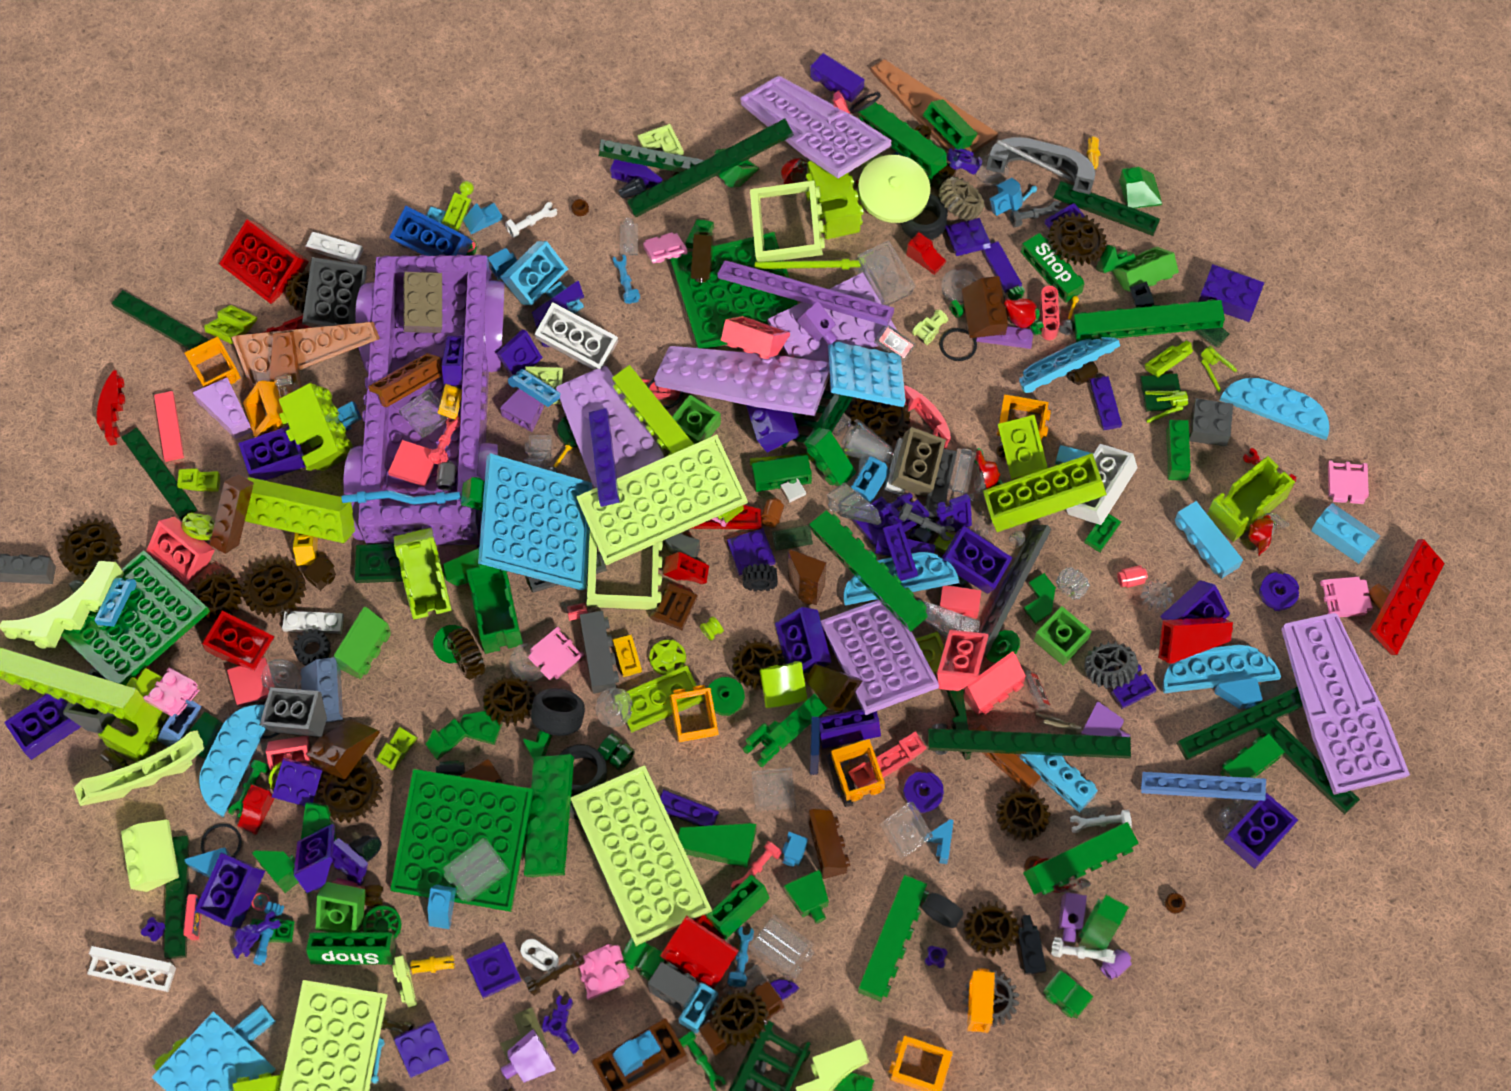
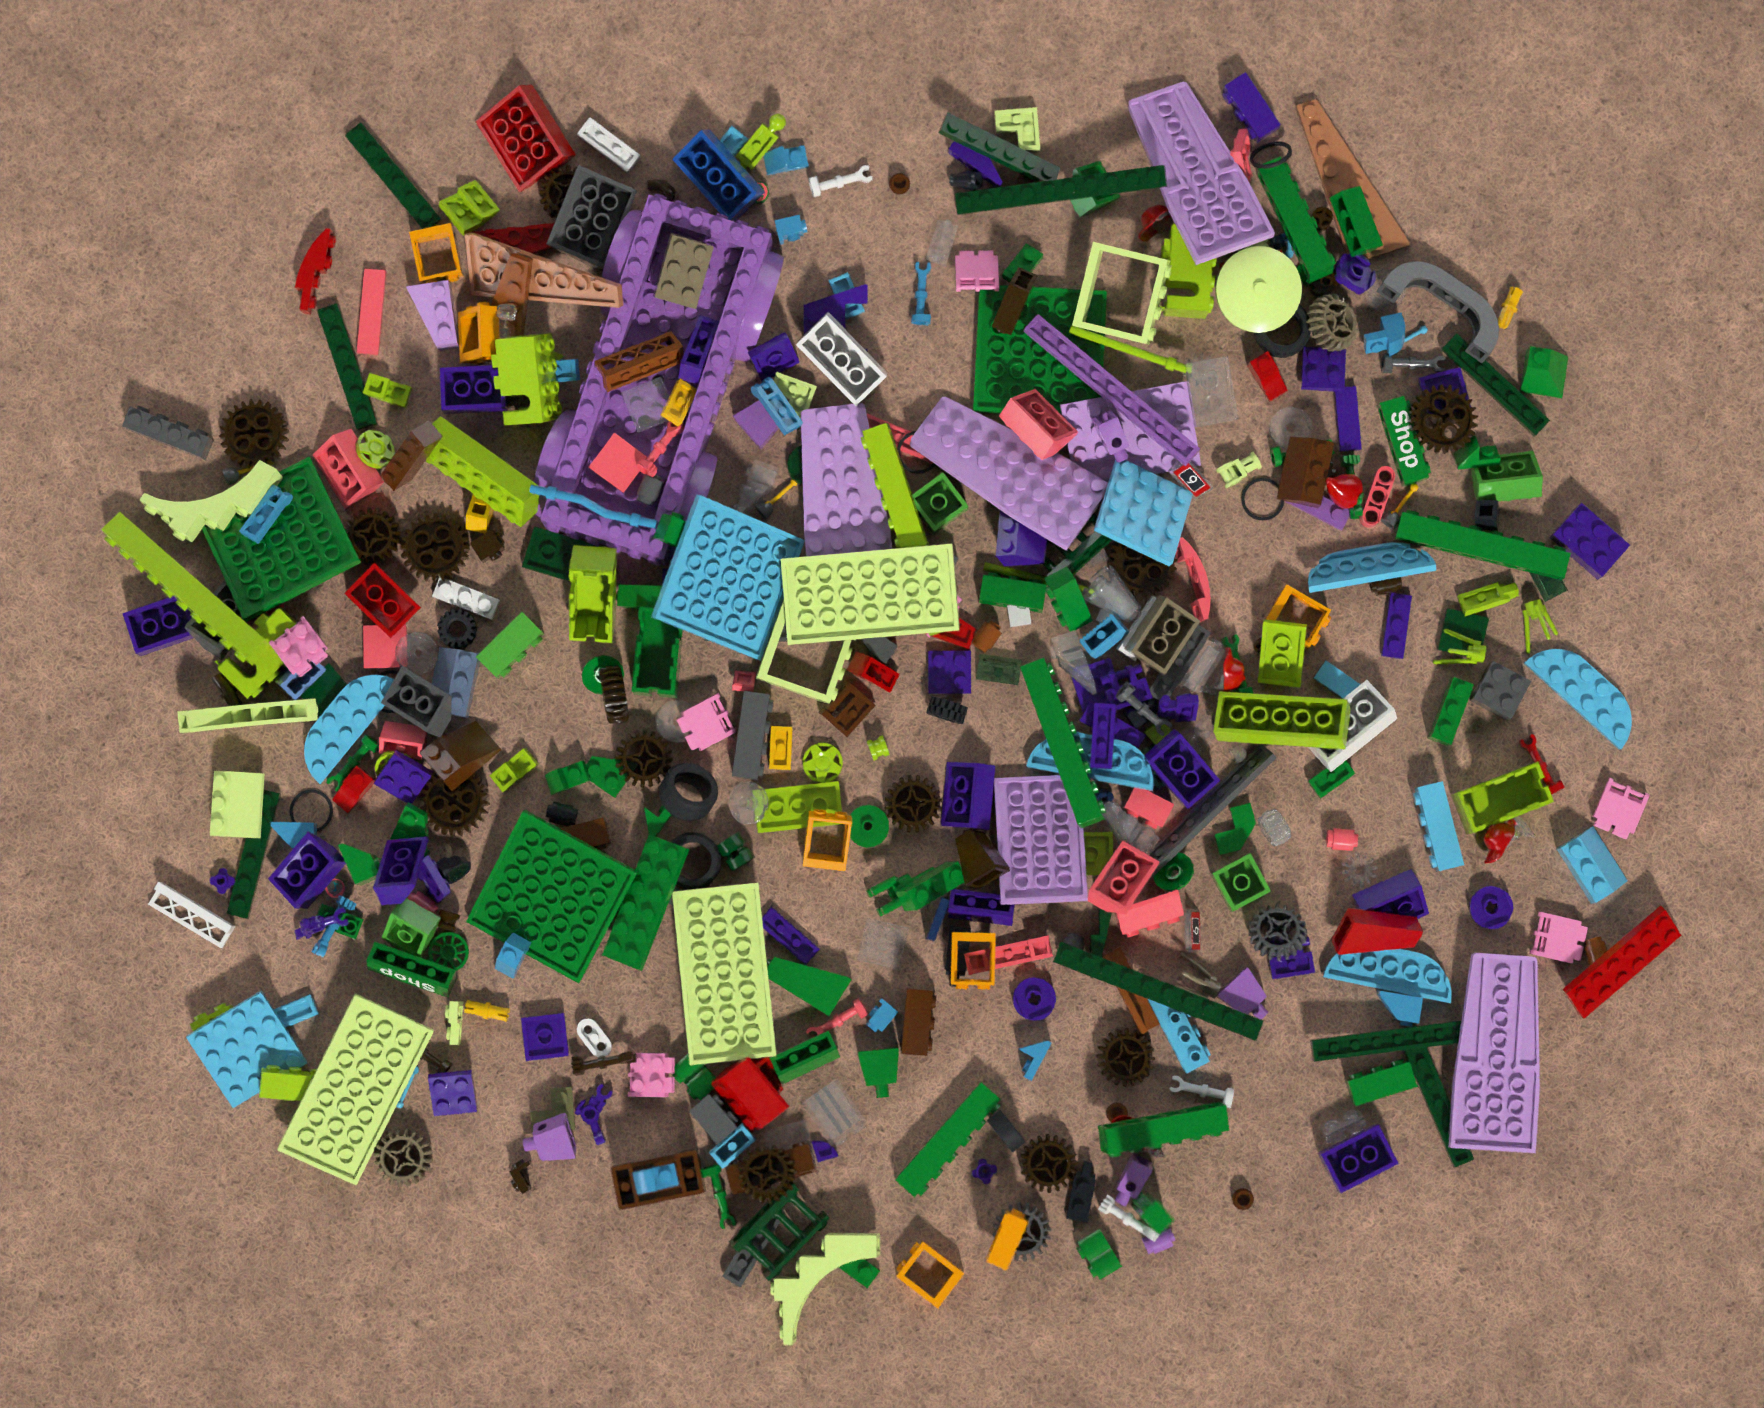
camera: 20 degrees right, 20 degrees up
coral tile [183,894,201,940] -> none
clear brick [443,838,510,902] -> none
medium azure brick [500,241,568,305] -> none
dark purple plate [589,408,620,507] -> none
dark azure piece [727,927,754,987] -> none
lime slope [760,661,807,708] -> none
reddish brown slope [788,549,827,605] -> none
clear plate [880,802,933,859] -> none
light grey axle [997,139,1074,182] -> none
medium blue plate [1141,772,1266,801] -> none

